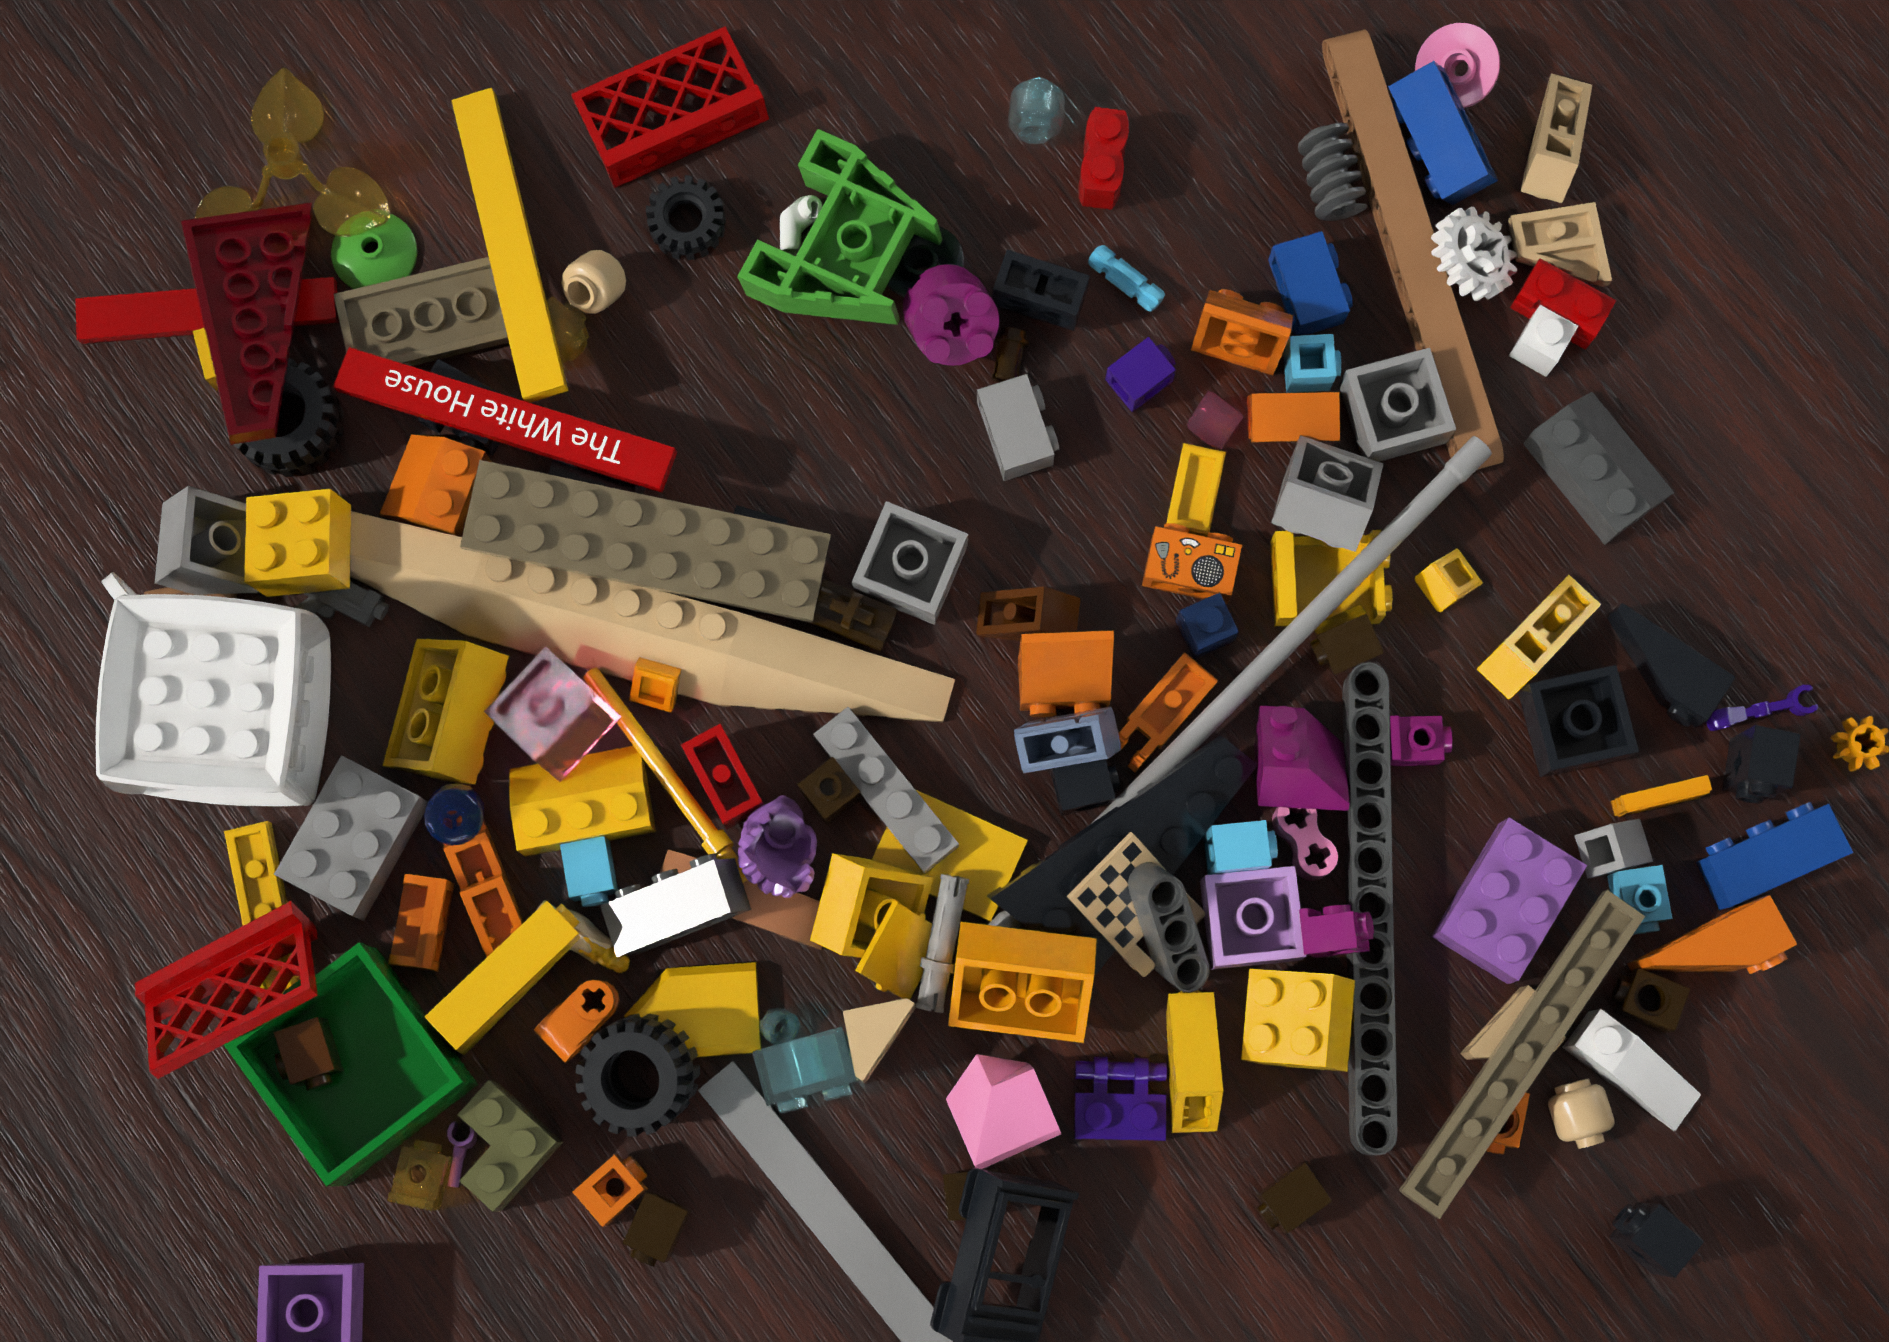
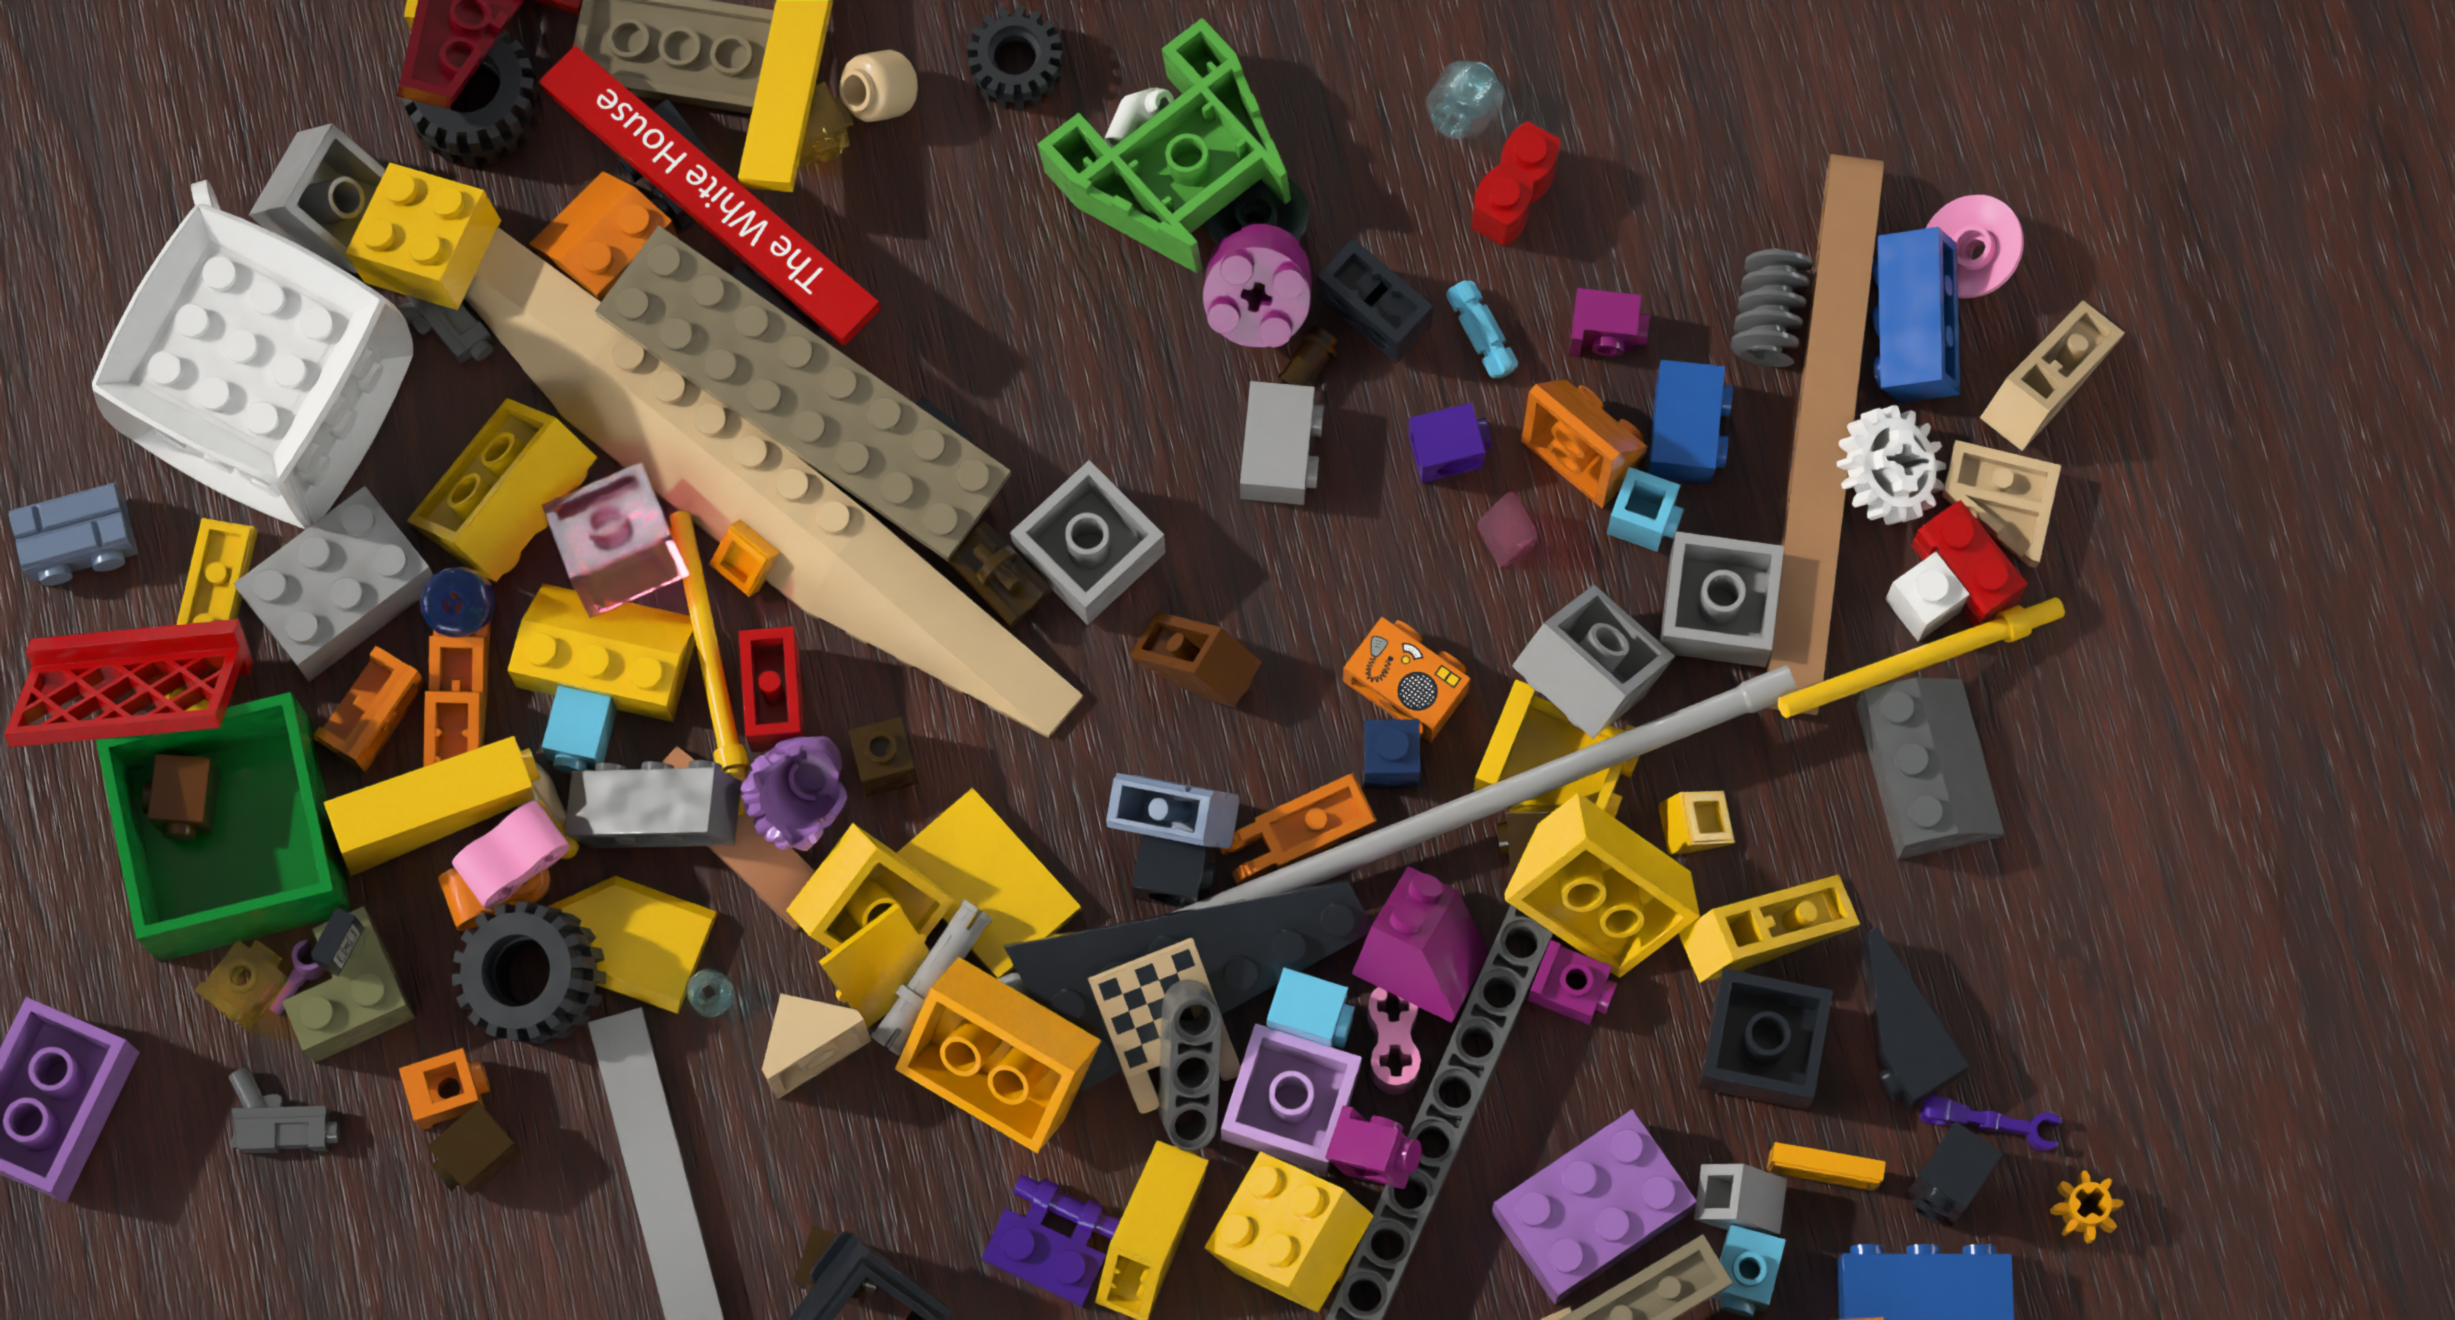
camera: 25 degrees right, 5 degrees down
clear light blue brick [753,1027,859,1114] -> none
light grey plate [813,707,960,874] -> none
bright pink slope [946,1054,1061,1169] -> none
orange slope [1018,630,1114,717] -> none
yellow tile [1166,443,1226,537] -> none
orange hinge [1247,392,1340,443] -> none
none -> sand blue brick [9,483,138,586]
none -> dark grey piece [228,1067,340,1154]
none -> black tile [311,908,365,977]
none -> bright pink axle [452,801,570,908]
none -> yellow slope [1504,793,1700,978]
none -> magenta brick [1569,288,1650,357]
none -> yellow bar [1778,597,2065,718]

